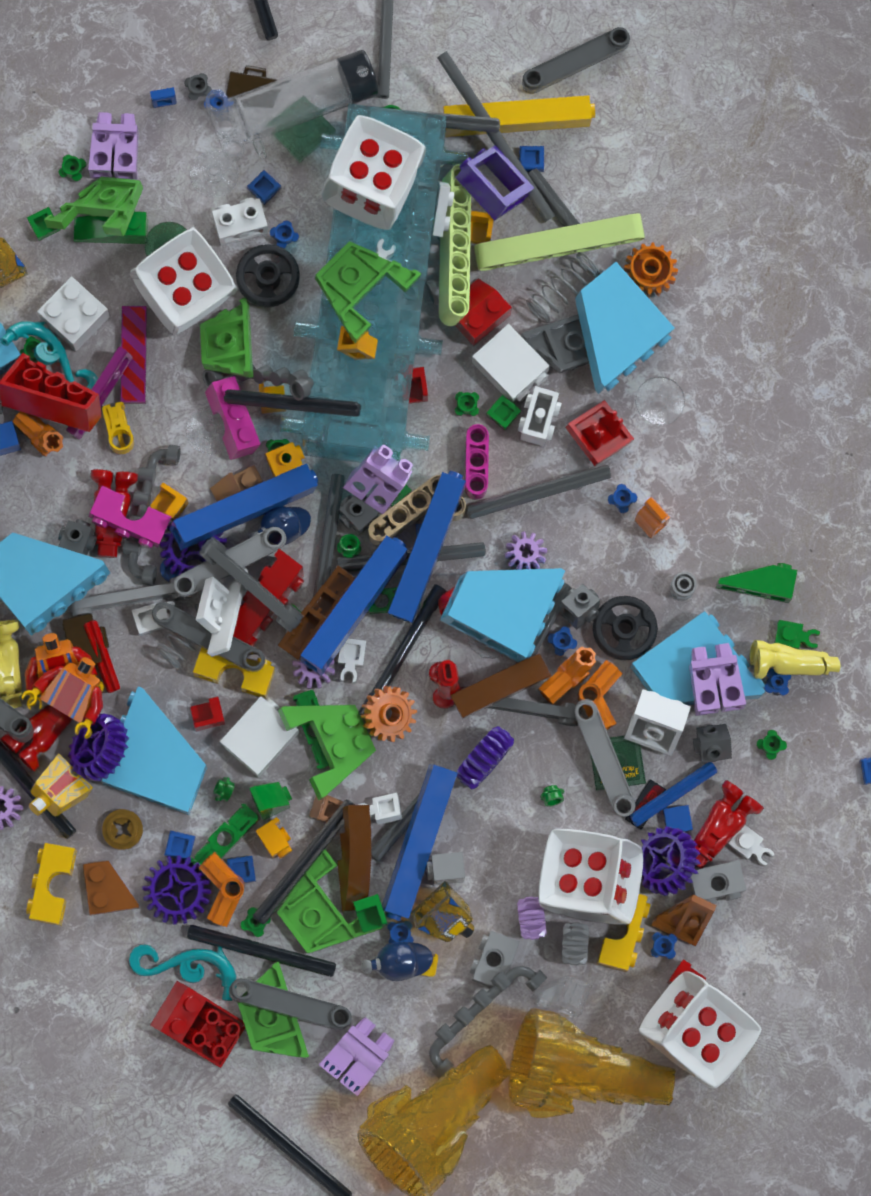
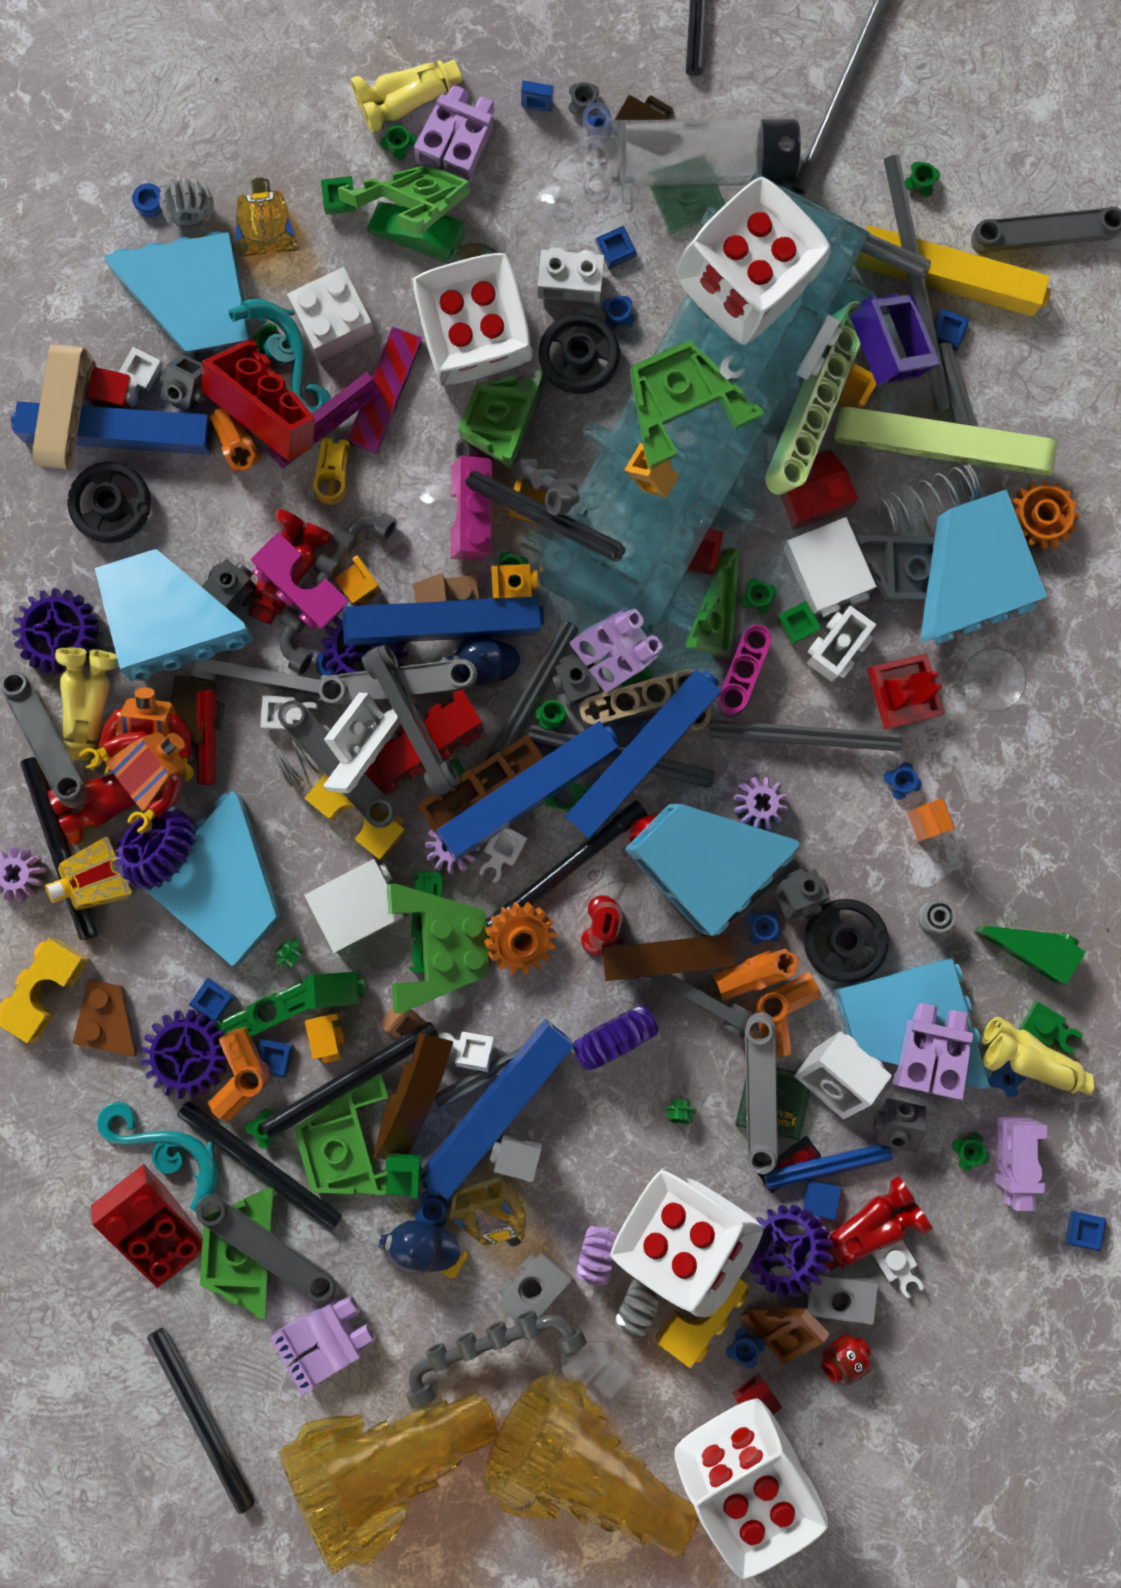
camera: 25 degrees right, 5 degrees up
pearl gold gear [102,809,143,850] -> none
red panel [190,696,225,732] -> none
none -> light yellow piece [350,60,463,133]
none -> bright green wing [686,548,739,659]
none -> red head [821,1334,871,1387]
none -> green plate [905,161,940,197]
none -> lavender hips [995,1117,1047,1211]

